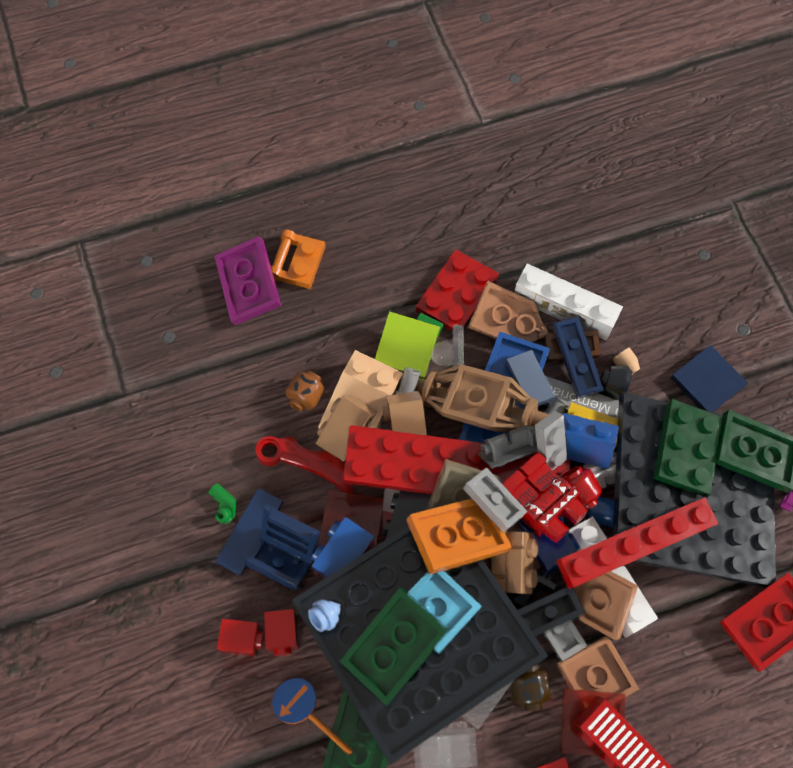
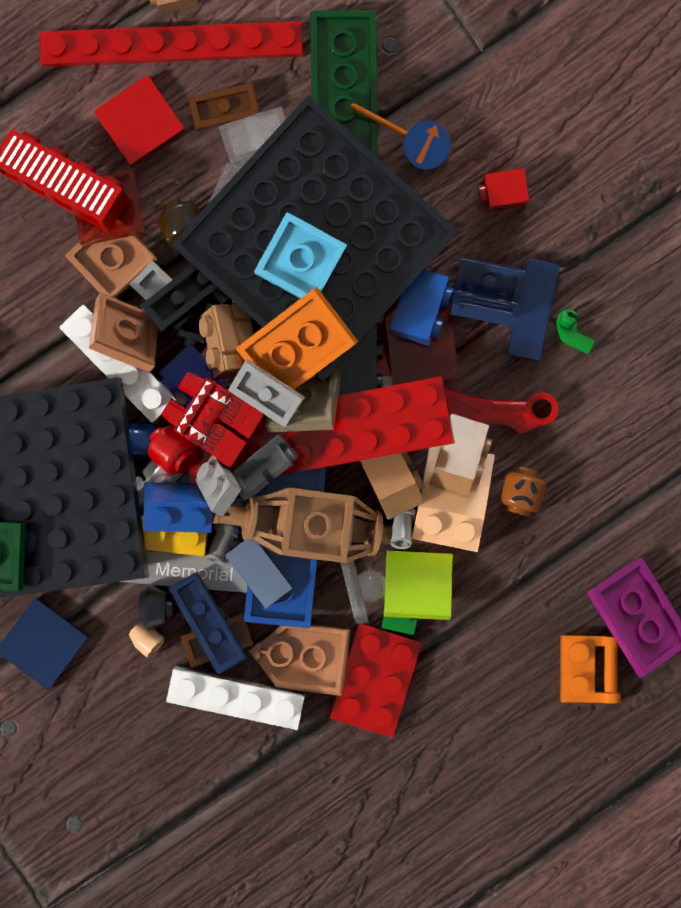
camera: 165 degrees right, 20 degrees up
red brick [264,609,299,656] -> none
light blue plate [308,600,341,632] -> none
dark green plate [339,588,450,706] -> none
red plate [556,497,719,589] -> none
dark green plate [653,399,723,497] -> none

